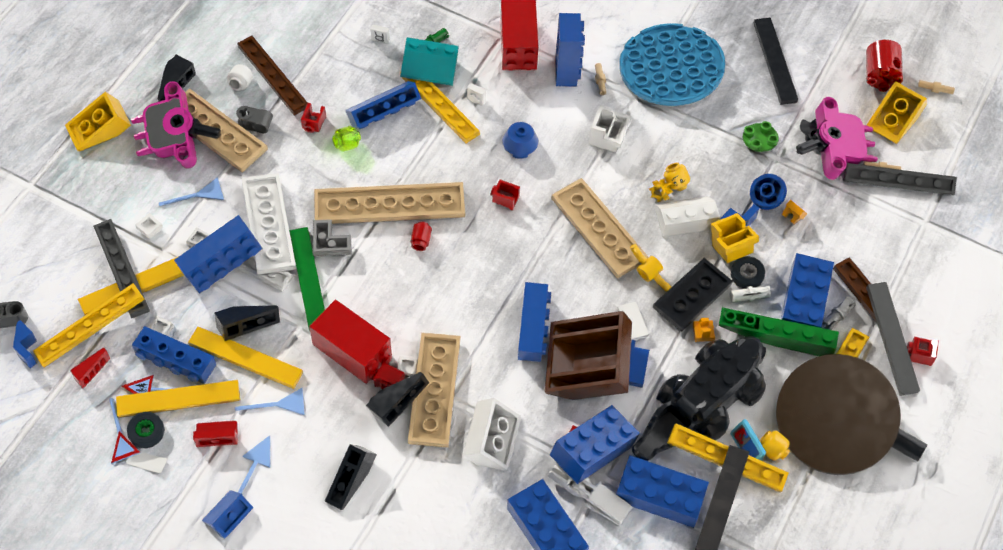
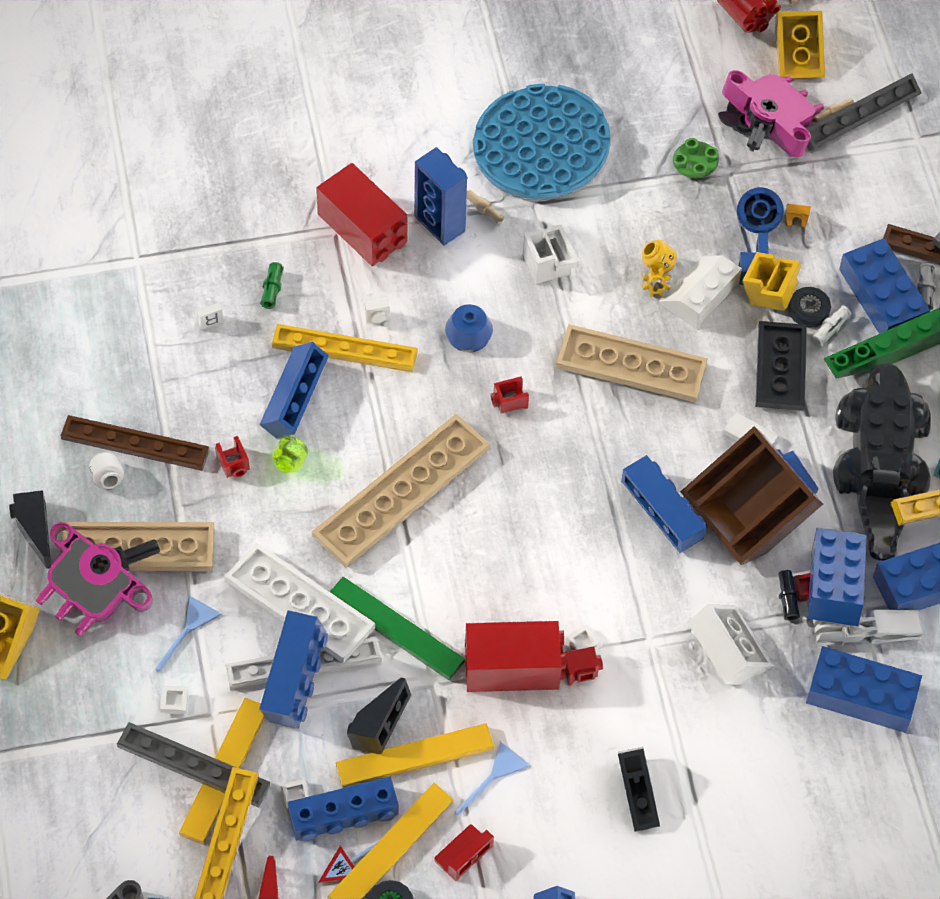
camera: 40 degrees left, 0 degrees up
dark grey piece [236,106,273,134] -> none
light blue piece [238,436,270,494] -> none
light grey brick [313,220,352,256] -> none
black slope [366,372,429,427] -> none
teal slope [400,37,459,86] -> none
tan plate [408,333,461,448] -> none
red brick [410,222,432,251] -> none
yellow piece [630,244,671,292] -> none
light orange tile [693,318,715,342] -> none
black tile [753,17,798,105] -> none
none -> black axle [778,570,800,621]

